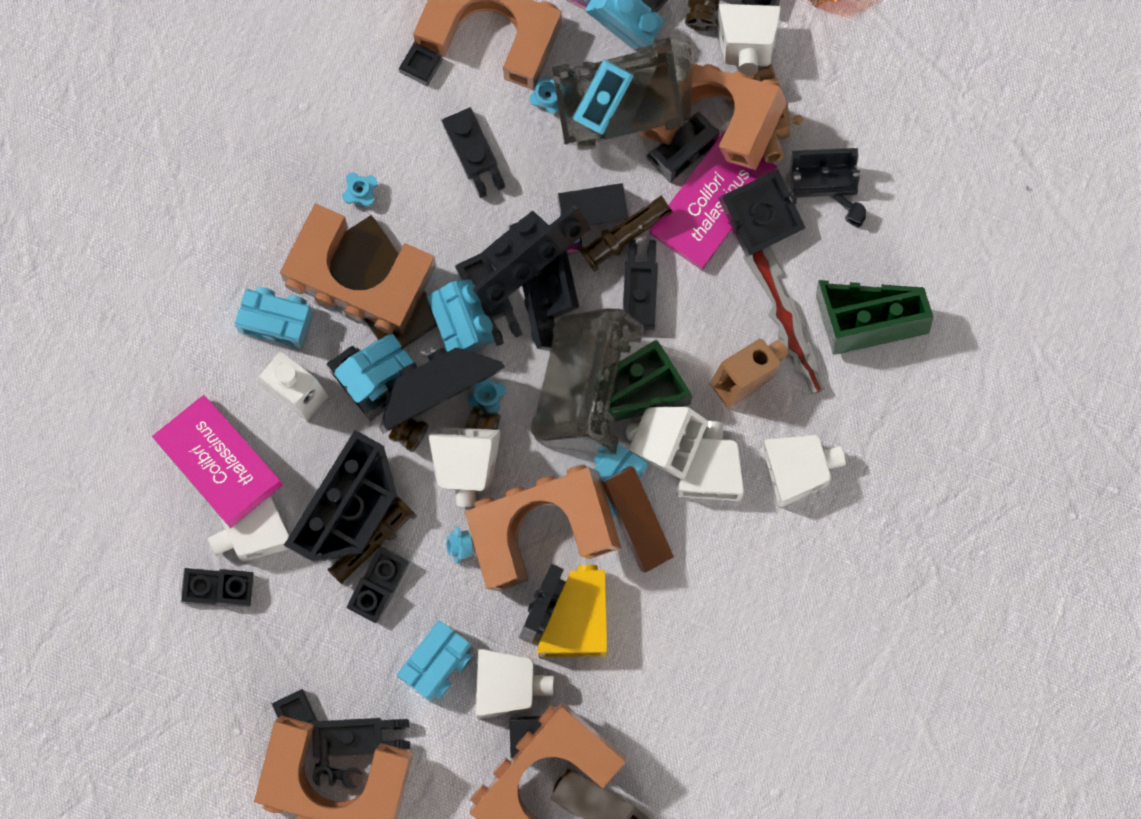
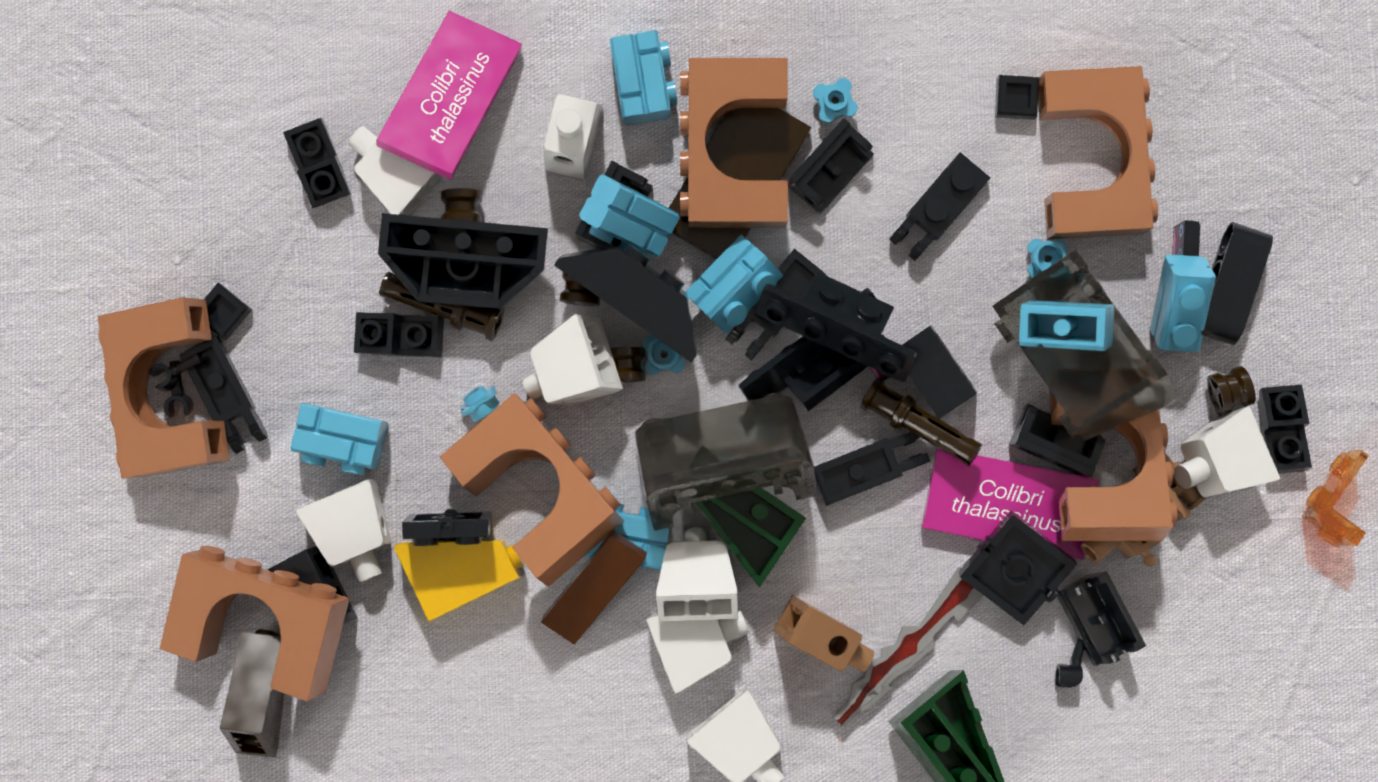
camera: 65 degrees right, 10 degrees up
none -> dark brown wheel [441,188,482,222]
none -> black hinge [788,118,874,214]

